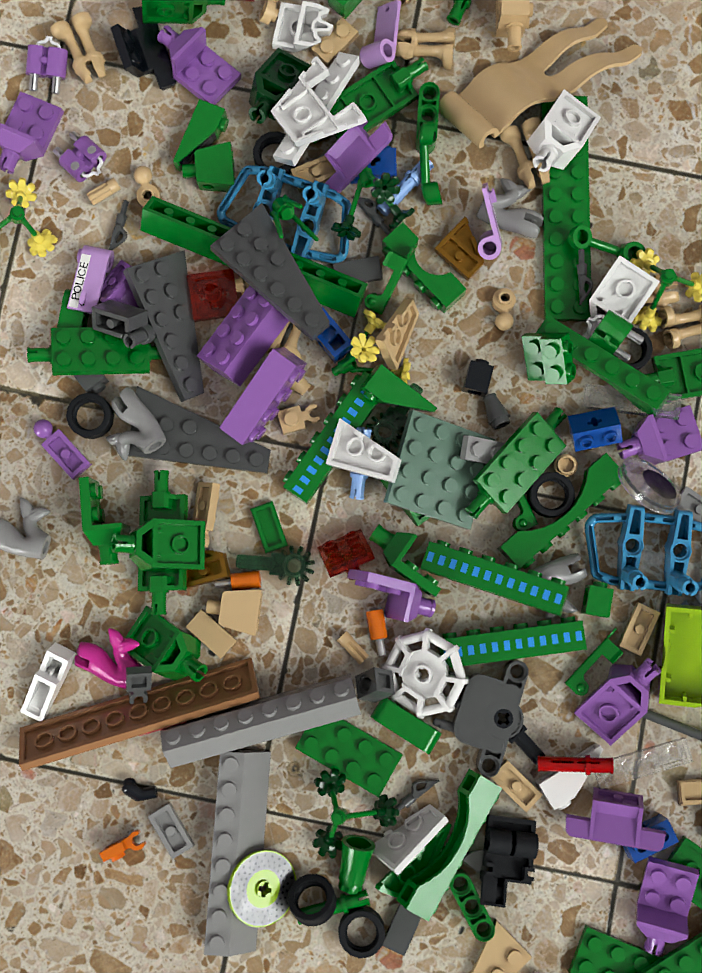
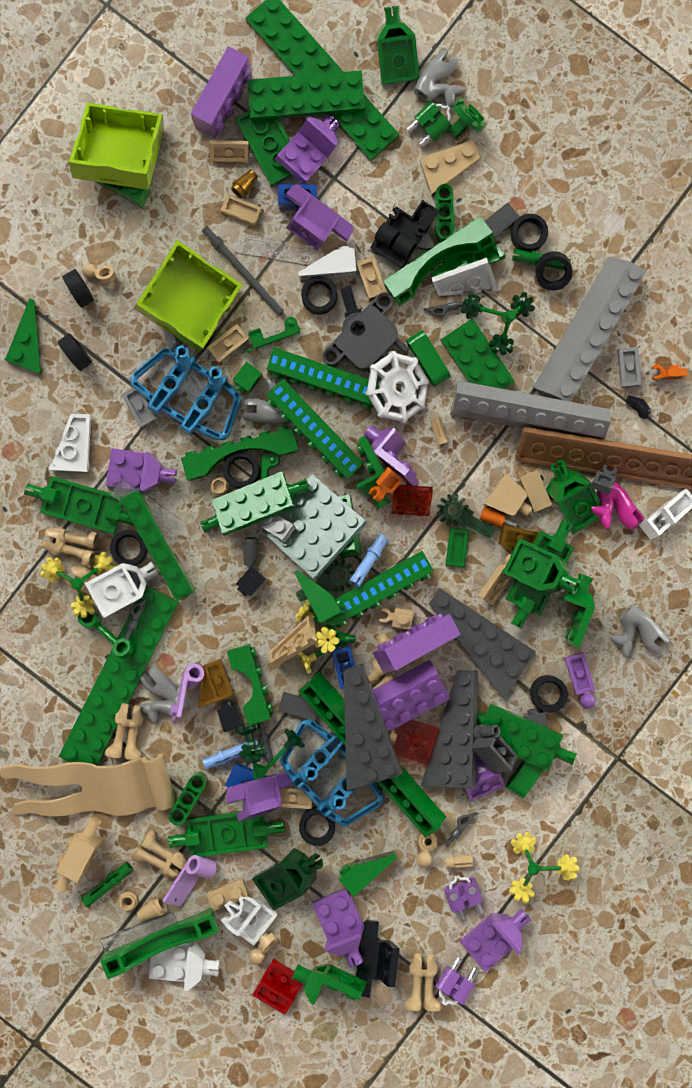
camera: 150 degrees left, 5 degrees up
lavender door [67,245,114,314] -> none
light grey piece [106,387,166,461] -> none
green torso [182,142,235,192] -> none
piece [227,850,296,927] -> none
green plant [270,194,319,242] -> none
white wing [271,56,367,147] -> none
white plate [273,52,361,167] -> none
white wing [326,418,402,483] -> none
green plant [338,835,376,895] -> none
dark grey brick [355,667,395,703] -> none
green piece [364,247,416,315] -> none
orange piece [366,609,388,656] -> none
green piece [418,121,443,206] -> none
tan plate [492,288,516,331] -> none
plate [521,332,576,385] -> none
white plate [527,89,601,172] -> none
red pin [538,755,614,775] -> none
blue brick [568,406,623,452] -> none
medium lavender plate [574,658,661,746] -> none
green piece [586,310,644,362] -> none
clear piece [618,457,681,514] -> none
none -> black brick [217,701,244,732]
none -> black tyre [301,276,337,315]
none -> orange plate [369,467,404,502]

